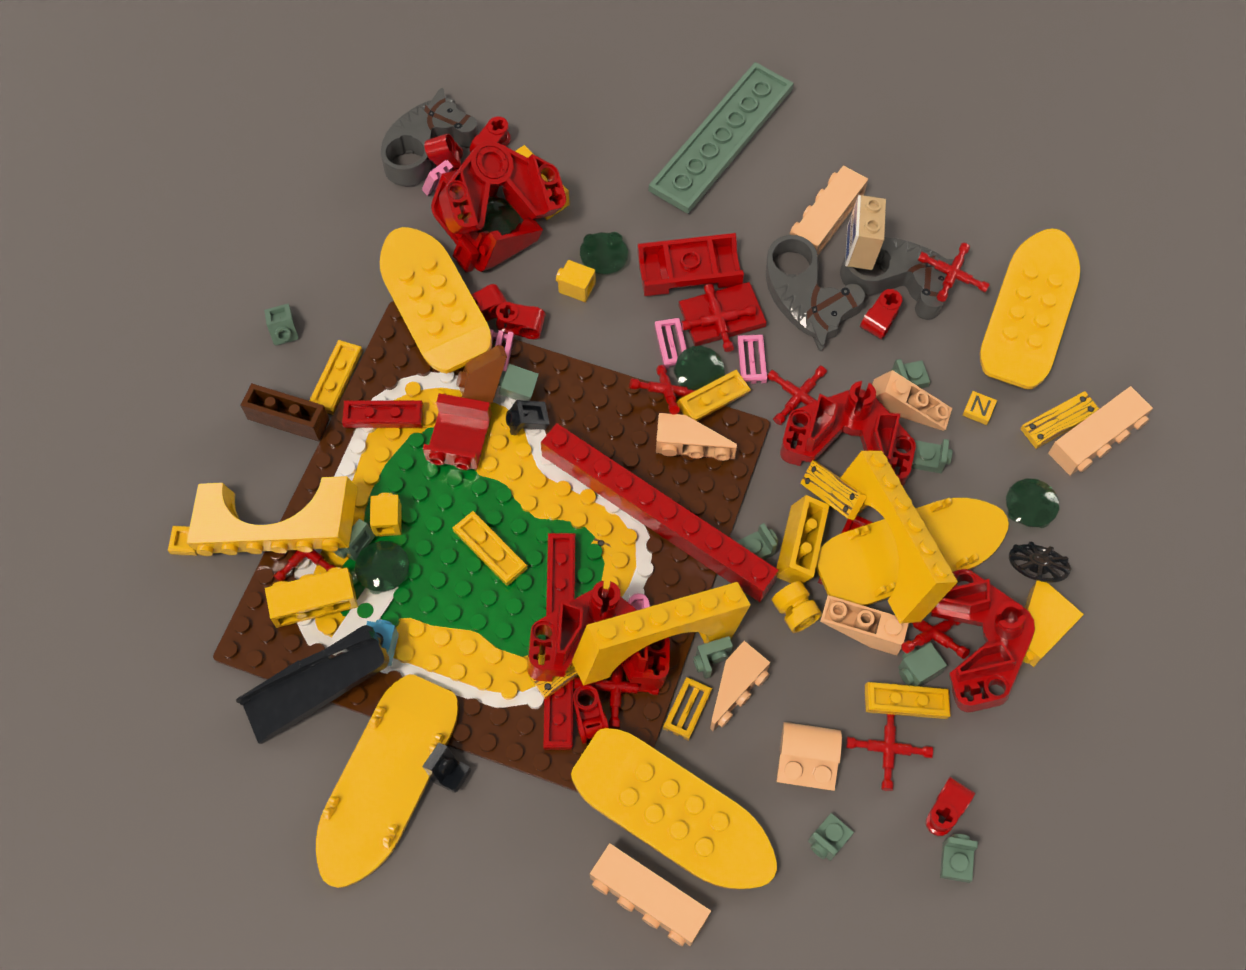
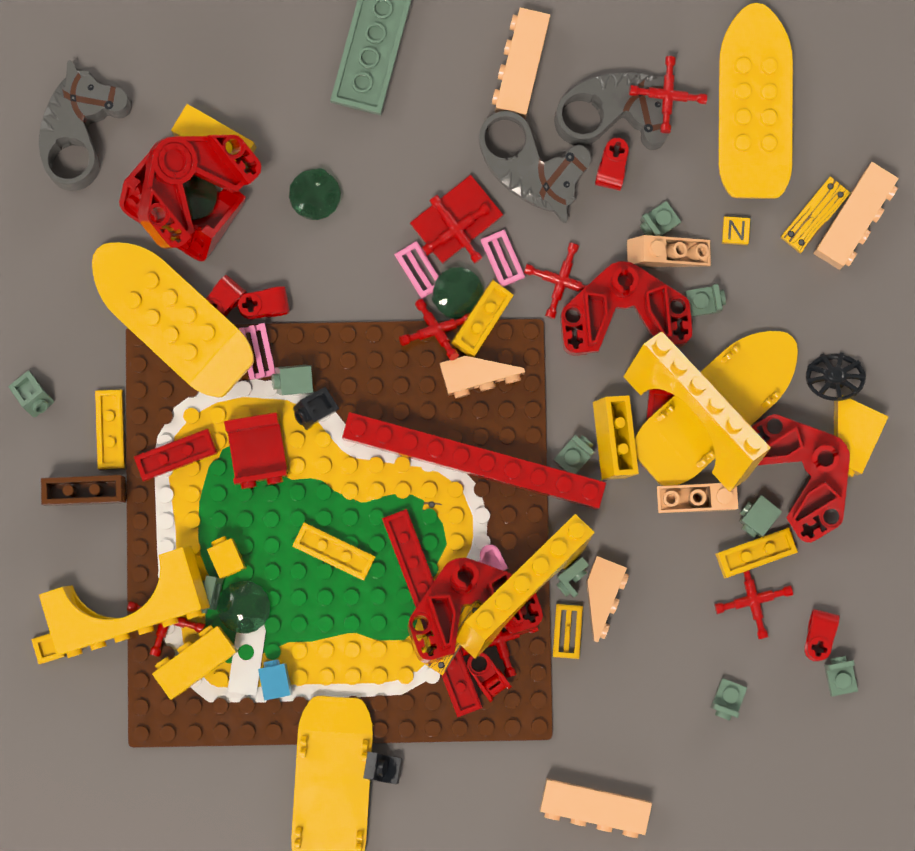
camera: 20 degrees left, 20 degrees up
black piece [236,625,390,744] -> none
bright pink tile [422,160,453,196] -> none
red piece [424,133,463,172] -> none
red tile [452,236,480,272] -> none
dark orange slope [457,345,507,403] -> none
red piece [470,116,511,153] -> none
yellow brick [556,260,596,303] -> none
yellow piece [571,728,777,889] -> none
red piece [637,233,744,296] -> none
yellow wheel [771,581,823,633] -> none
light nougat brick [776,722,842,791] -> none
yellow tile [800,460,867,520] -> none
tan piece [845,195,886,270] -> none
red piece [901,620,970,659] -> none
clear green dish [1006,478,1059,528] -> none

